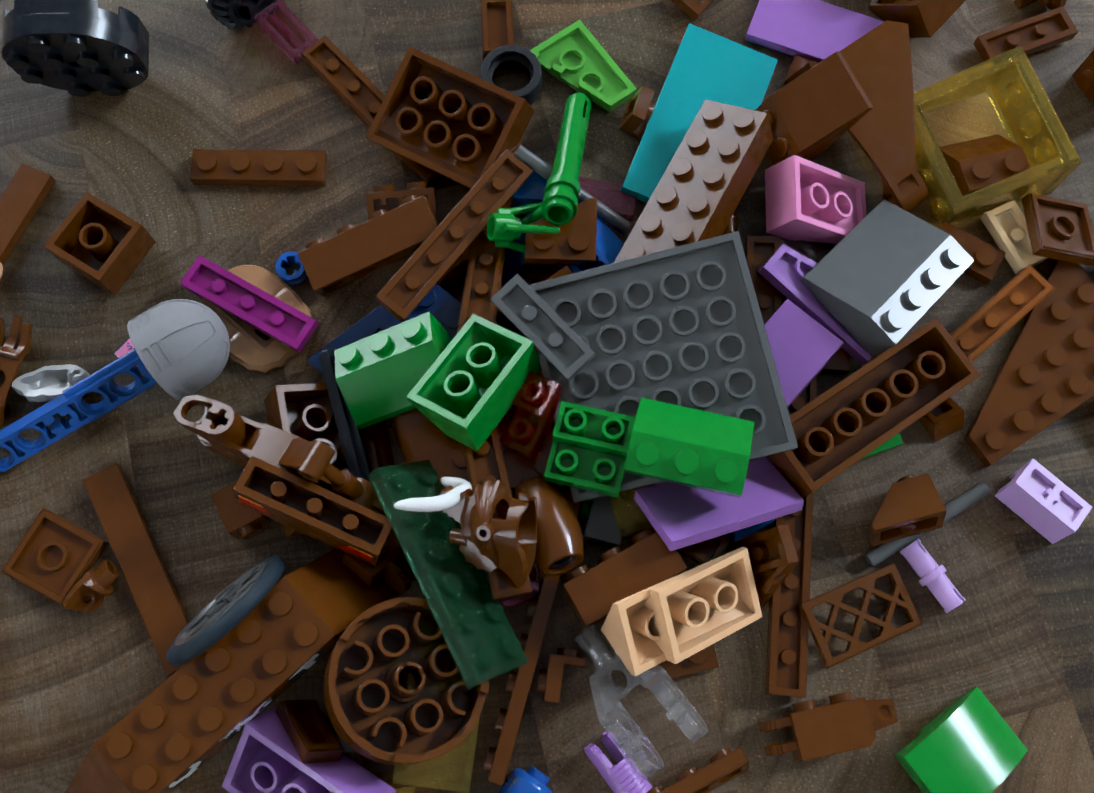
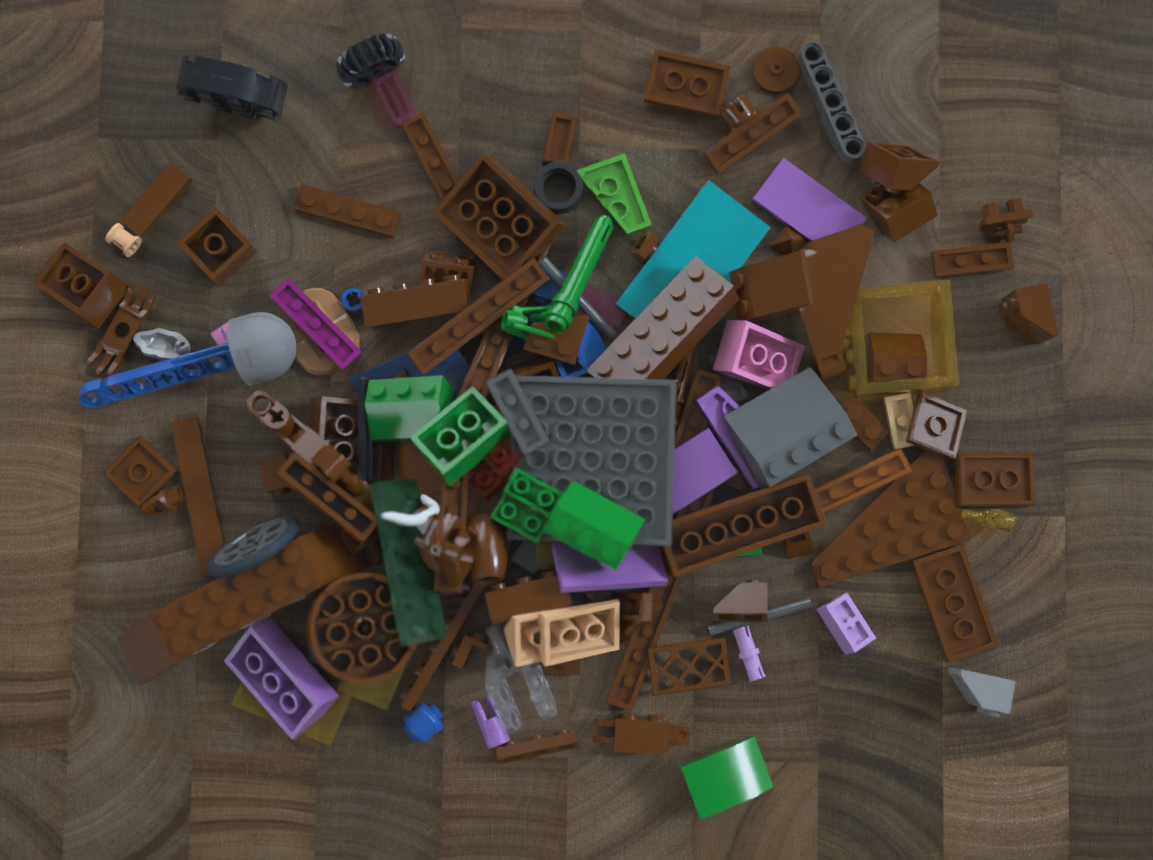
camera: 15 degrees right, 10 degrees up
reddish brown tile [275,699,343,764] -> none

